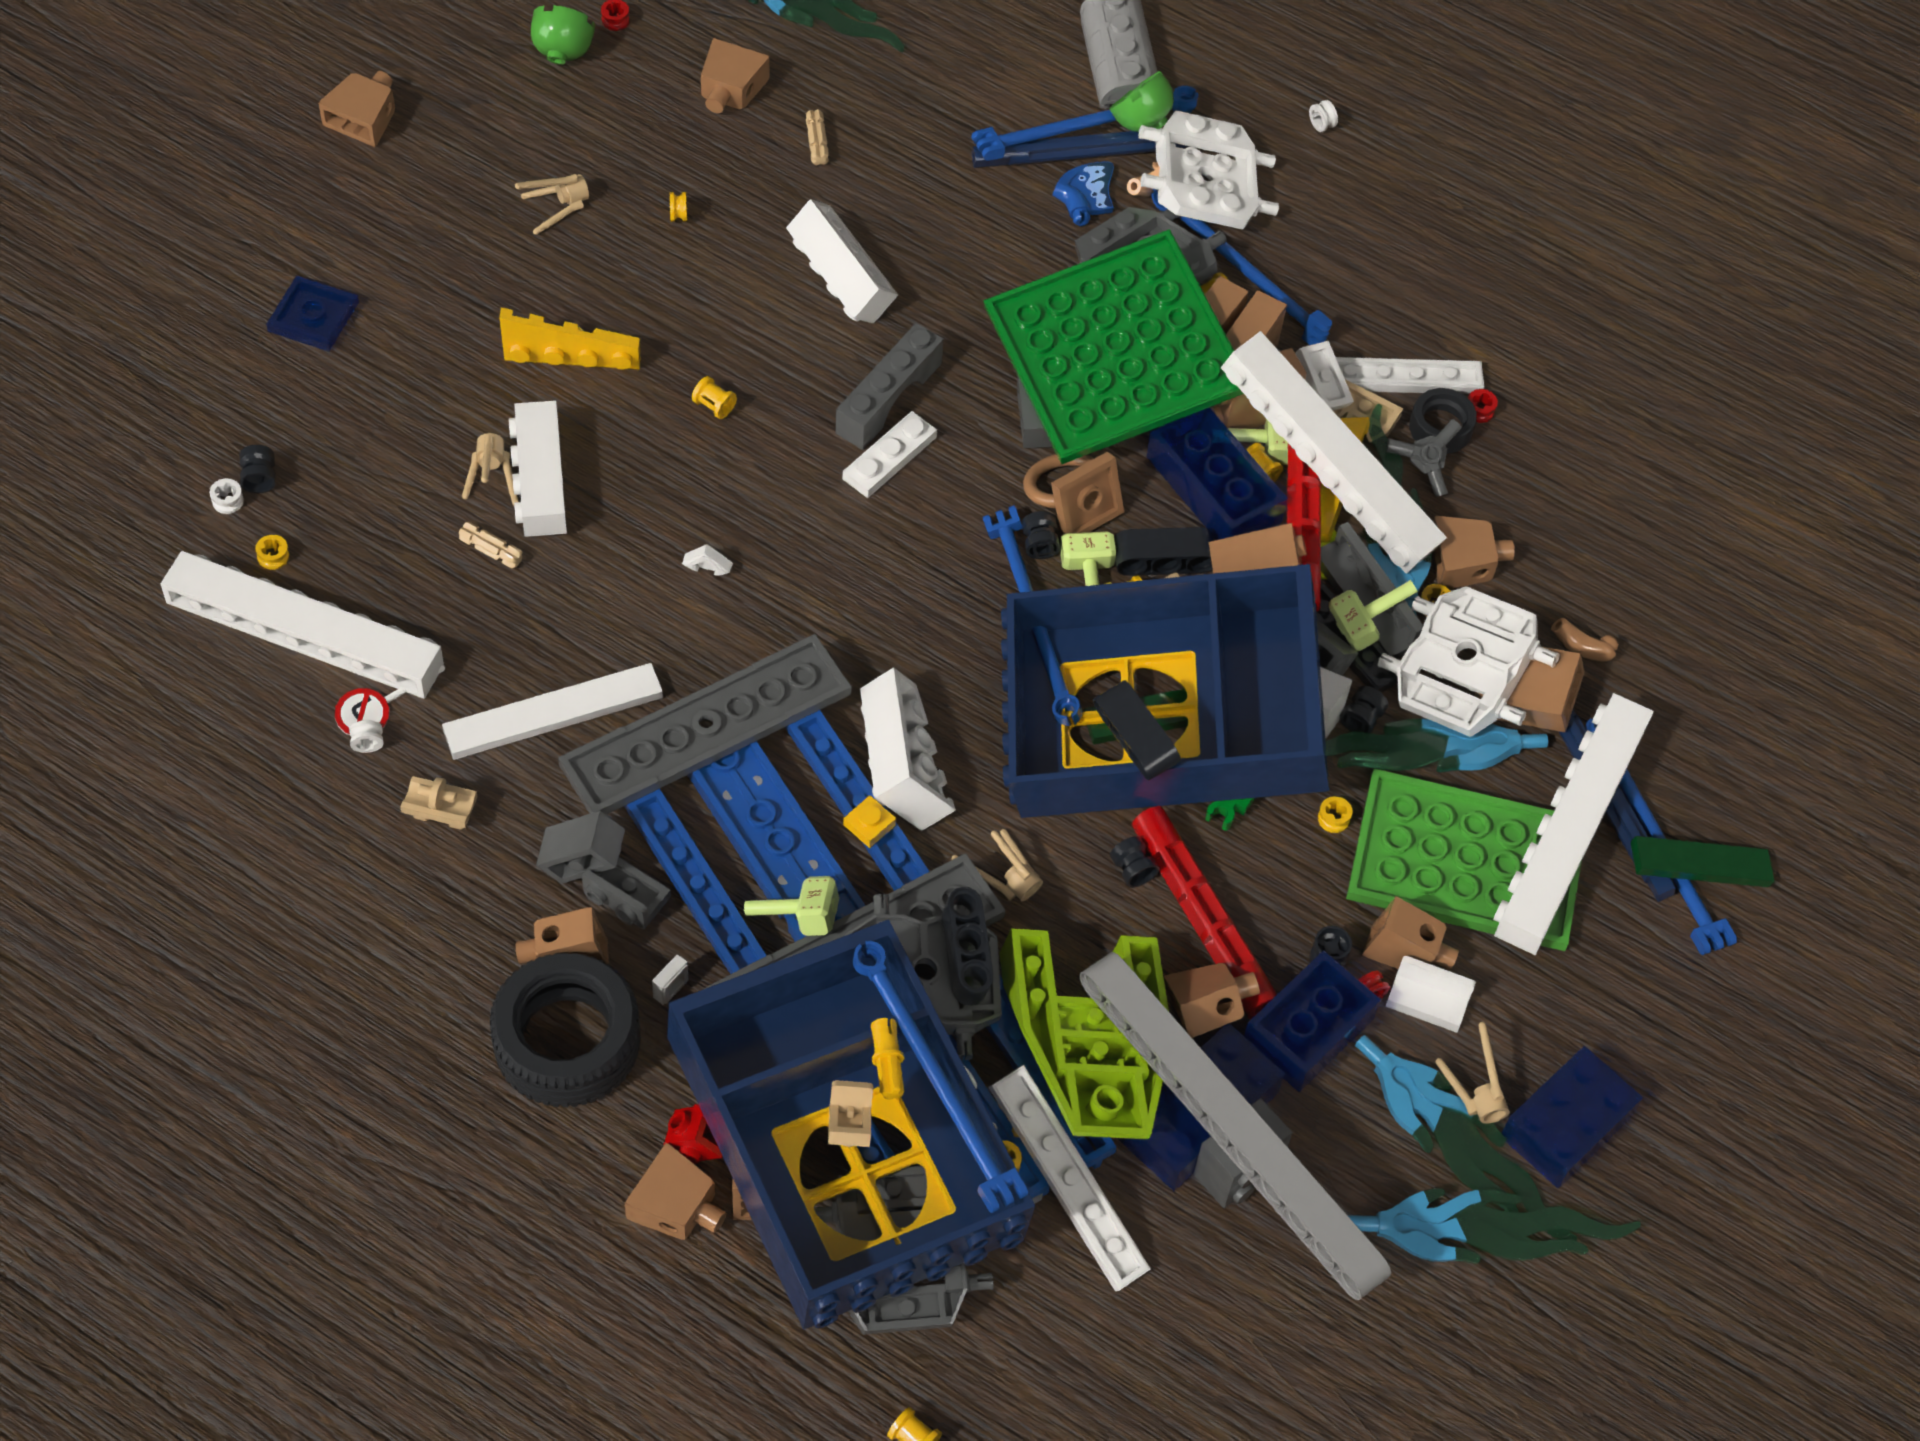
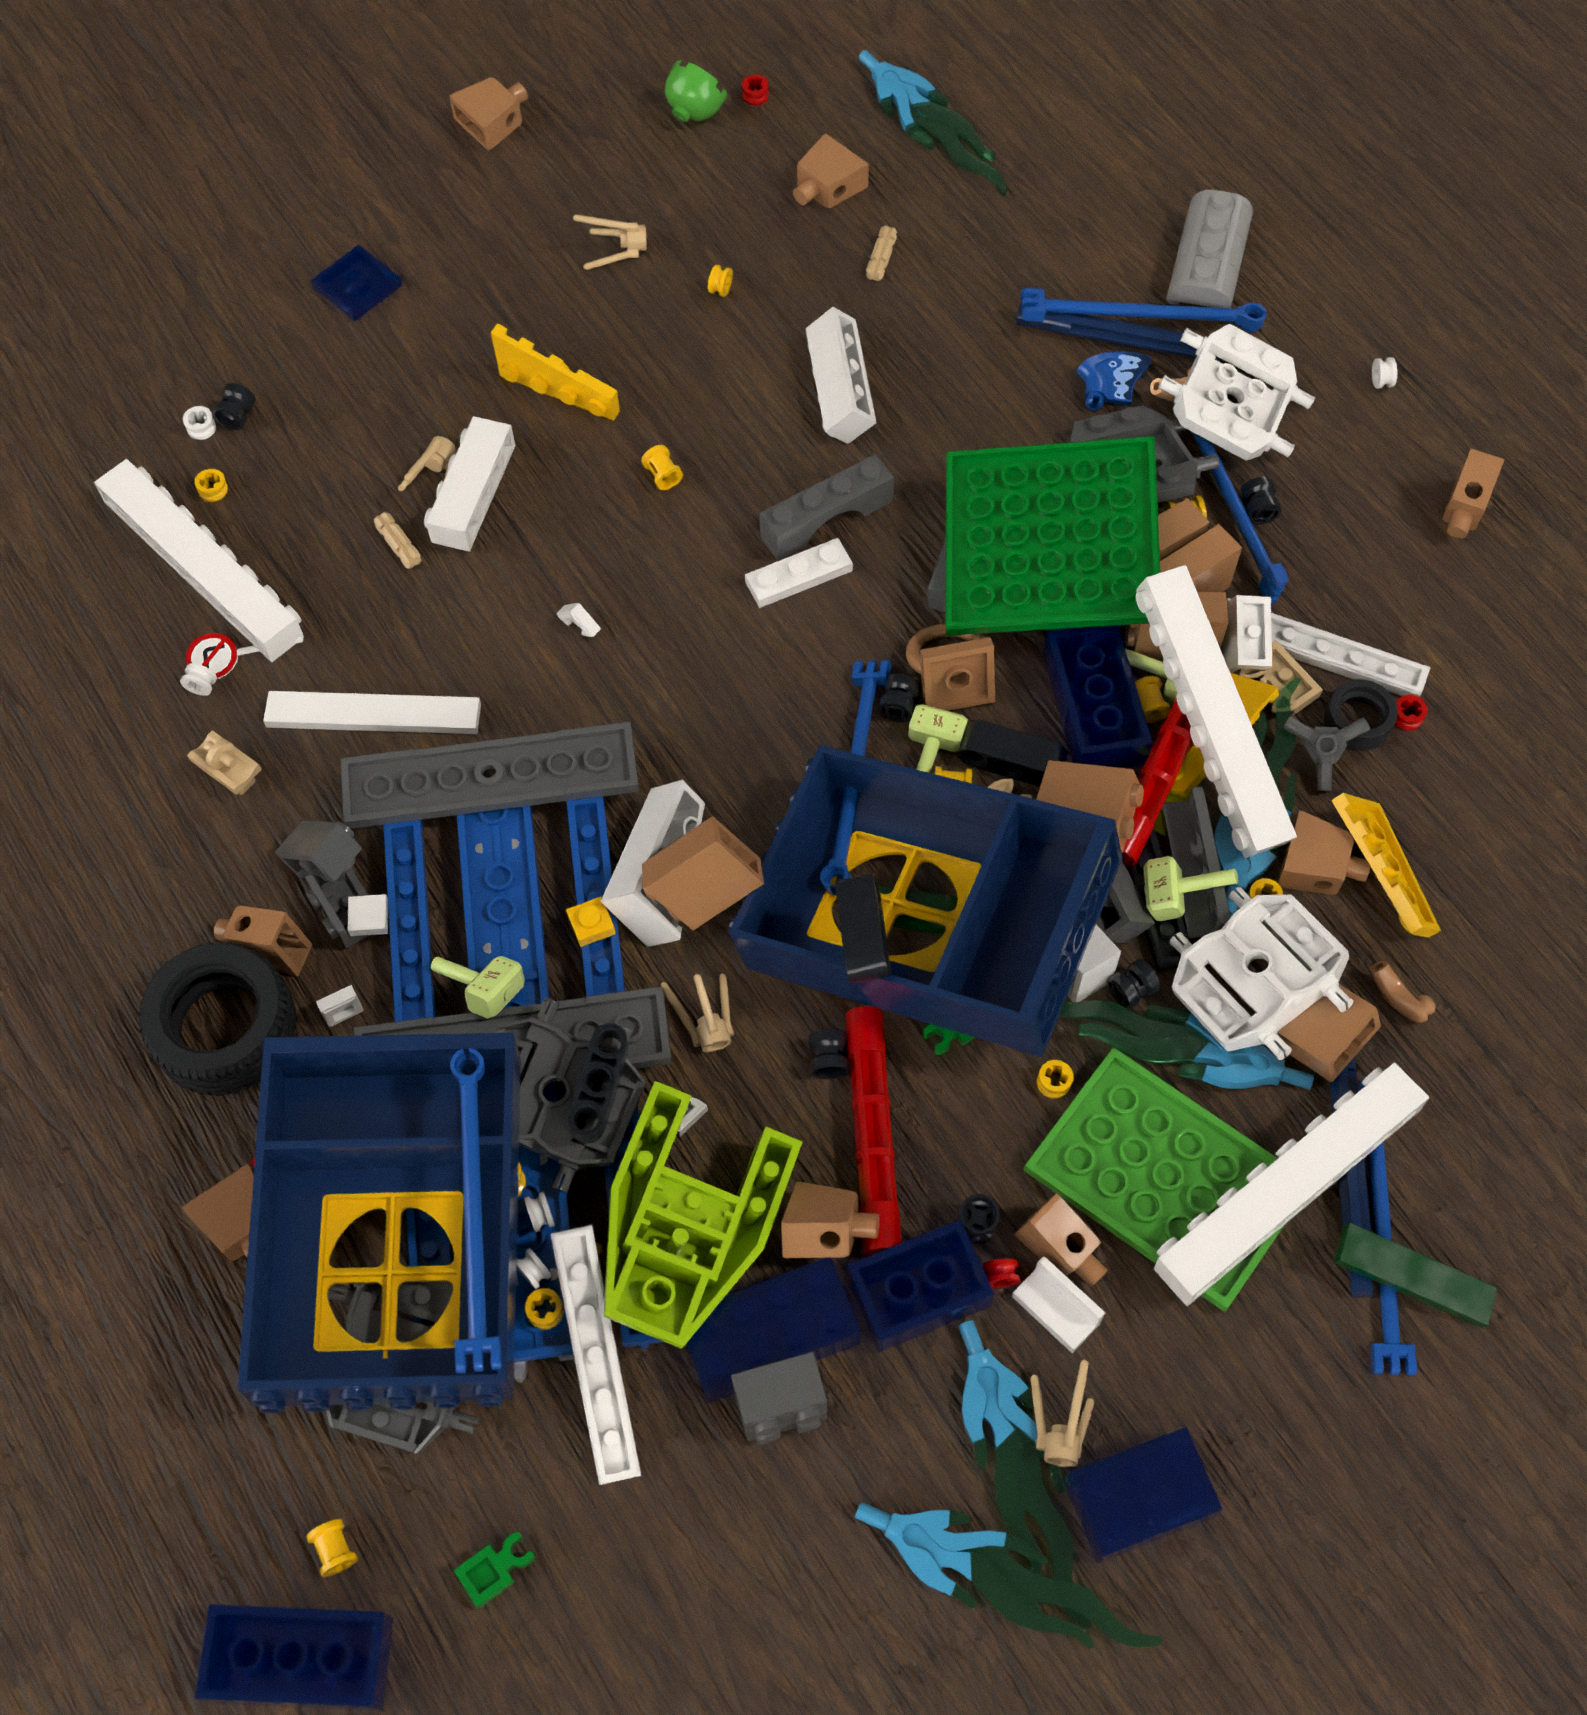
camera: 30 degrees right, 5 degrees up
tan bracket [828,1080,873,1147] -> none
yellow axle [871,1018,904,1100] -> none
light grey beam [1080,952,1391,1301] -> none
bright green cylinder [1109,71,1174,132] -> none
none -> white tile [348,894,388,936]
none -> green plate [453,1532,536,1609]
none -> medium nougat brick [642,816,764,930]
none -> black wheel [1240,476,1282,525]
none -> yellow wing [1331,793,1441,938]
none -> medium nougat torso [1442,448,1505,539]

